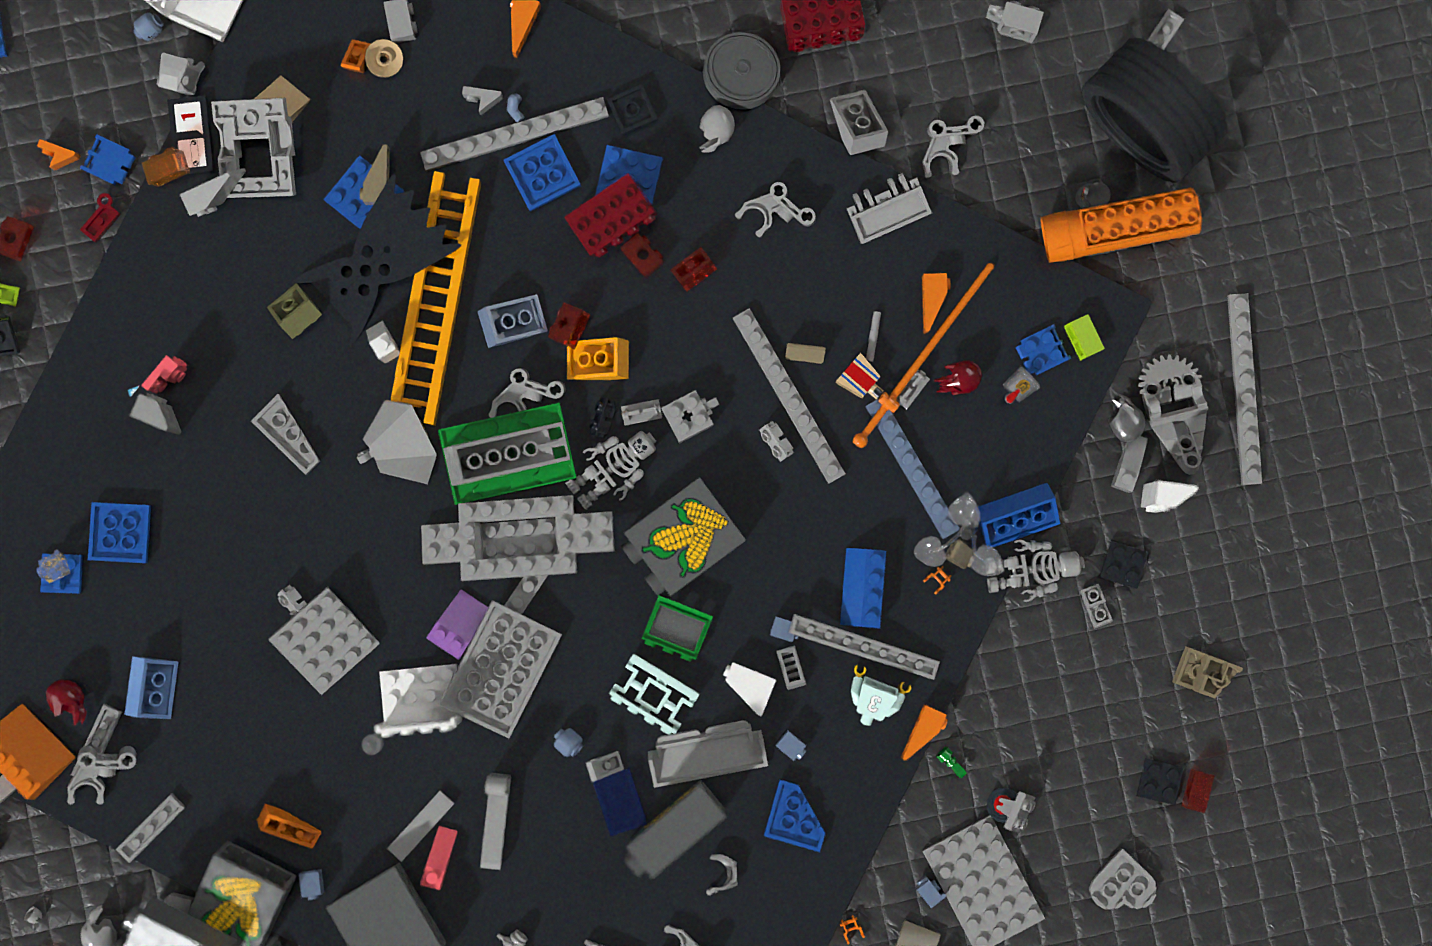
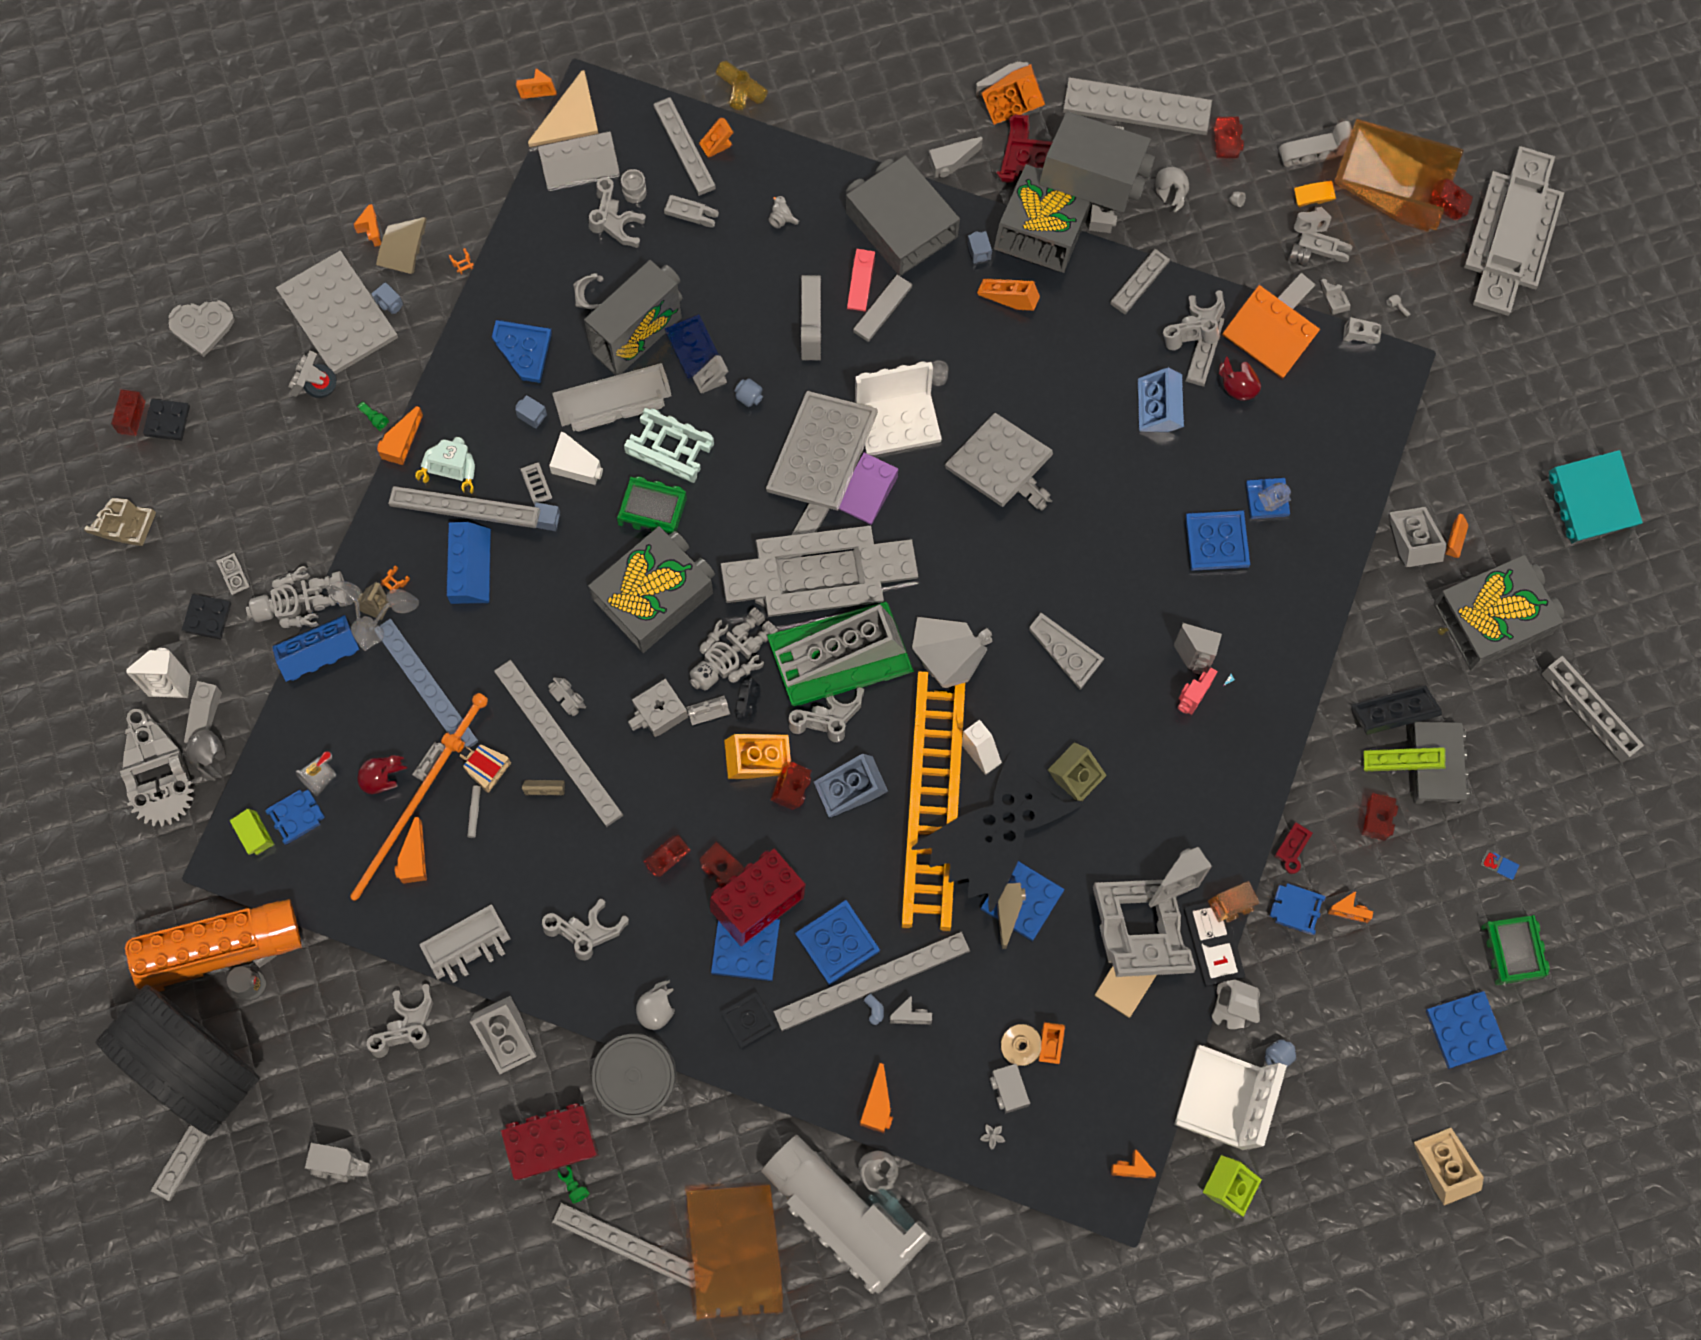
camera: 175 degrees right, 15 degrees down
light grey plate [1227,293,1262,485] -> none

